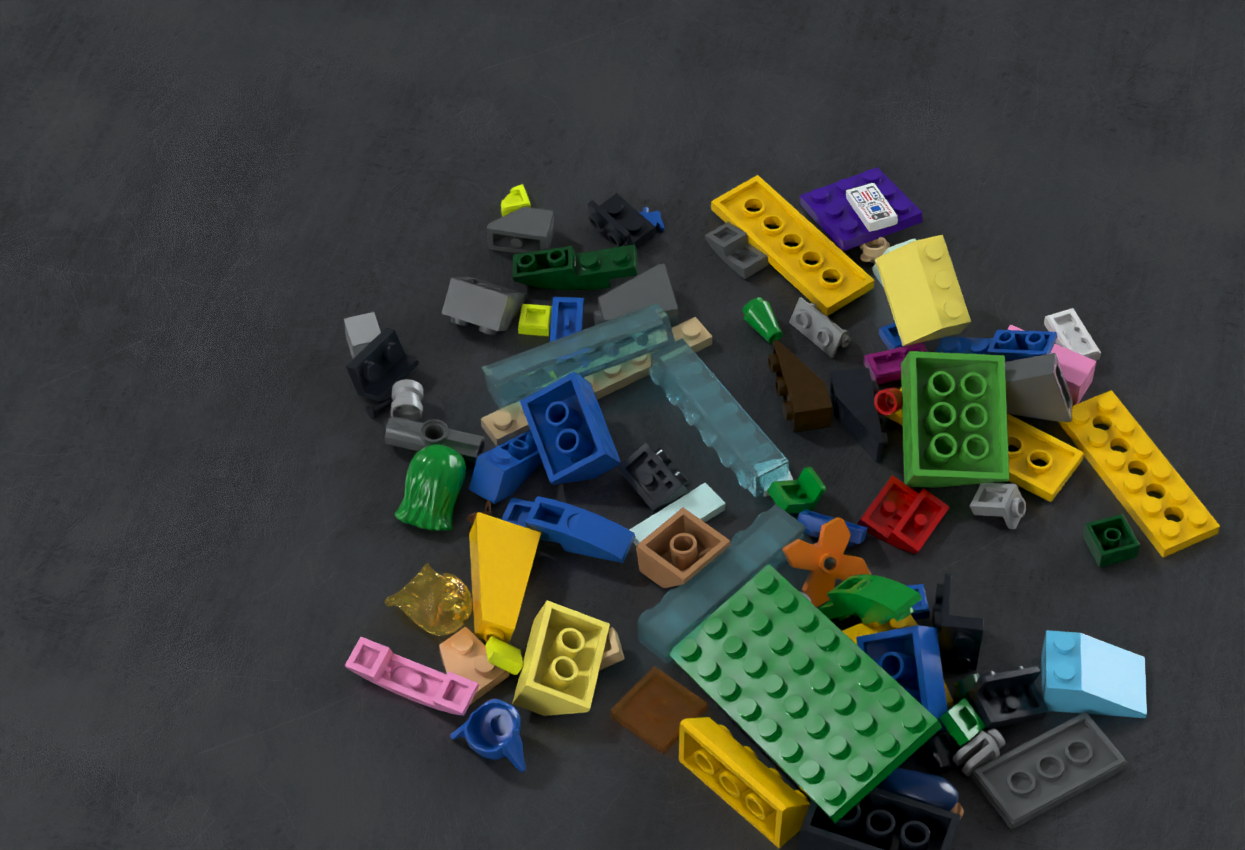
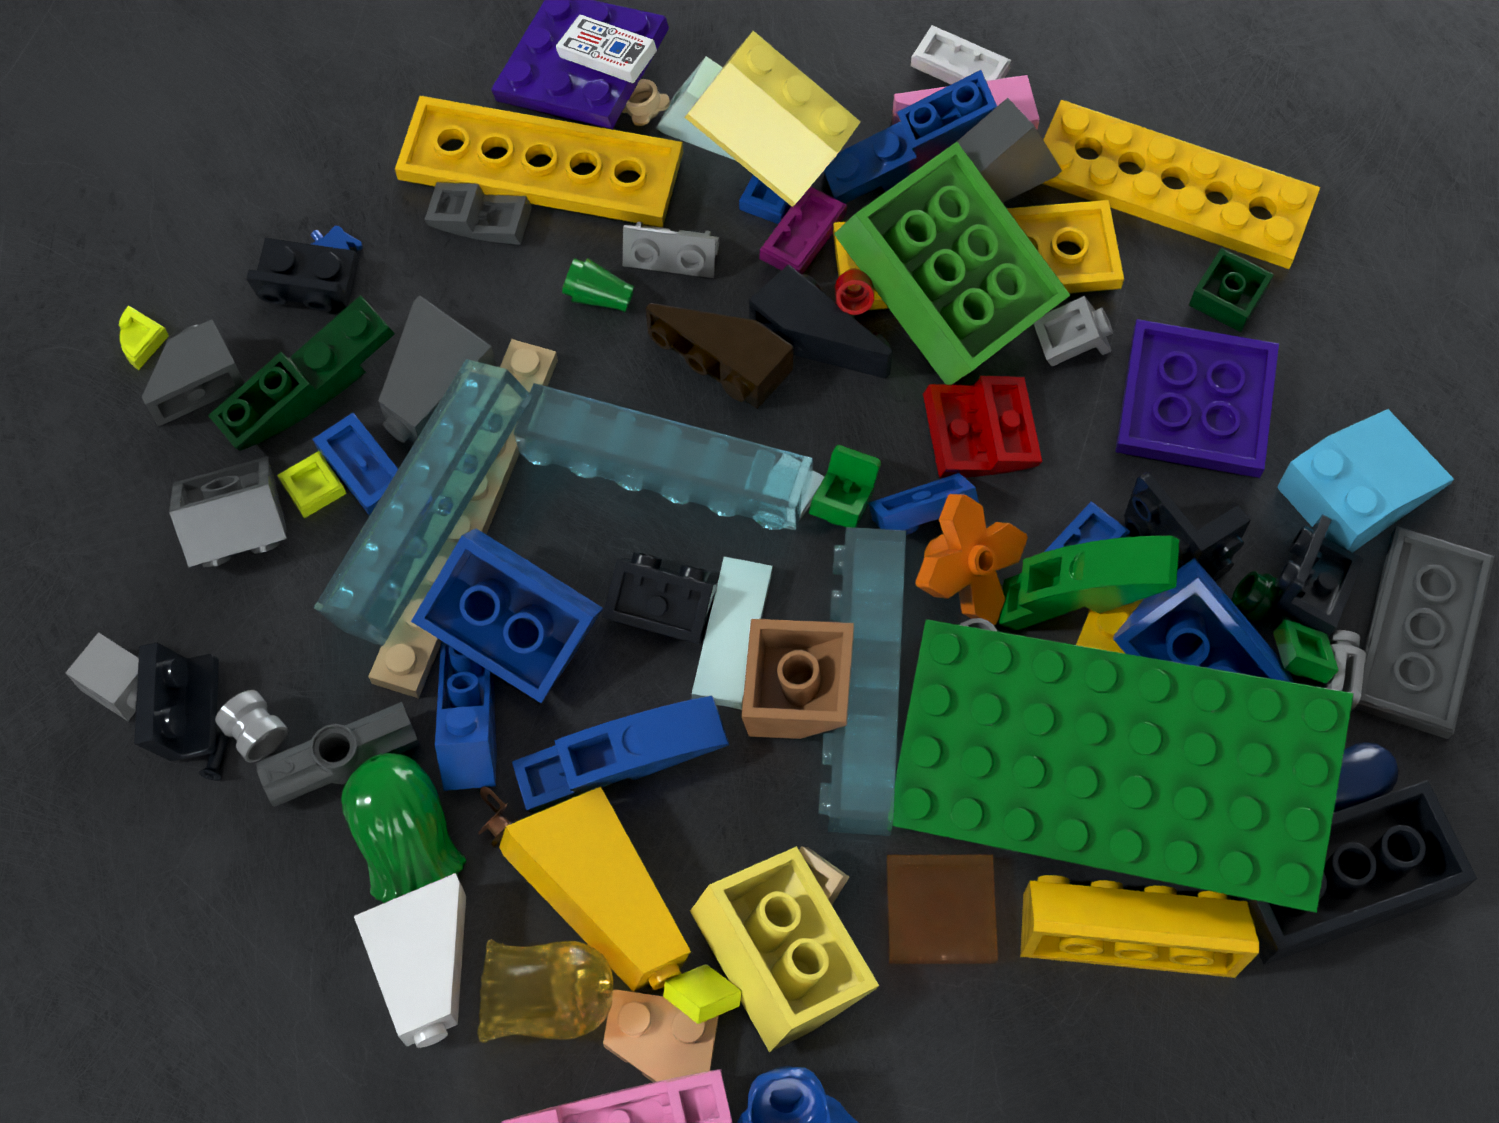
camera: 40 degrees left, 15 degrees up
none -> white slope [354,873,466,1048]
none -> dark purple plate [1115,319,1279,478]

